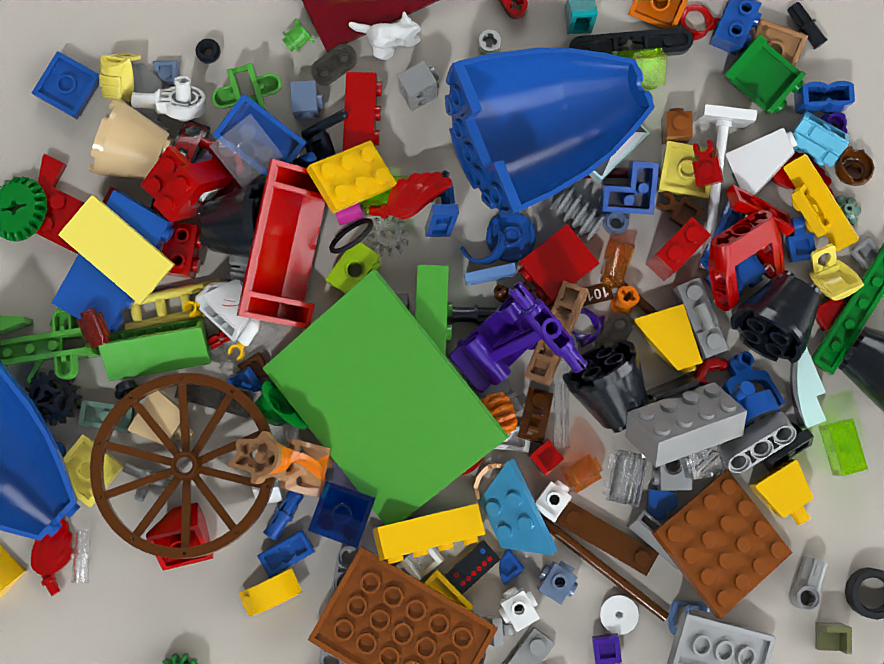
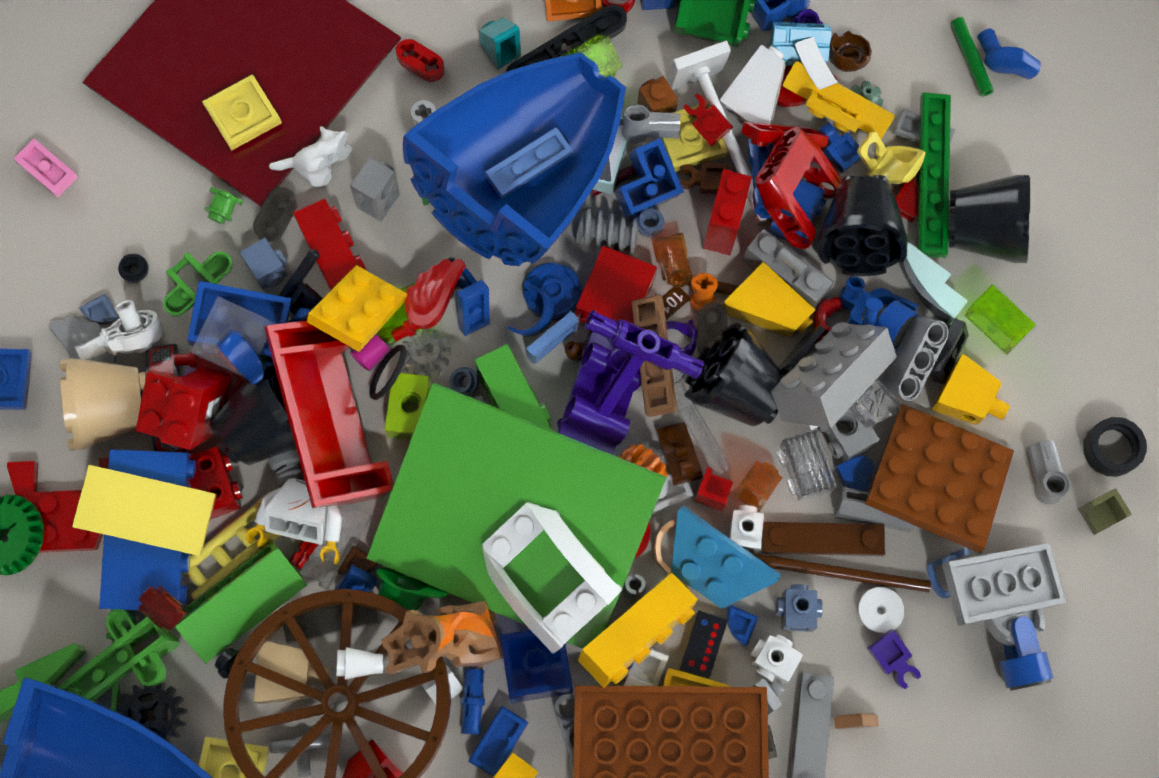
camera: 35 degrees left, 10 degrees down
sand green plate [78,400,135,433] -> none
light yellow piece [99,53,141,102] -> none
black axle [451,305,497,325] -> none
none -> blue helmet [216,331,264,384]
none -> white cone [336,647,383,680]
none -> sand blue plate [449,367,479,396]
none -> white wedge [482,502,622,654]
none -> medium blue plate [484,127,573,199]
none -> light grey piece [622,104,681,144]
none -> light grey pin [622,574,646,601]
none -> white sticker [795,37,837,89]

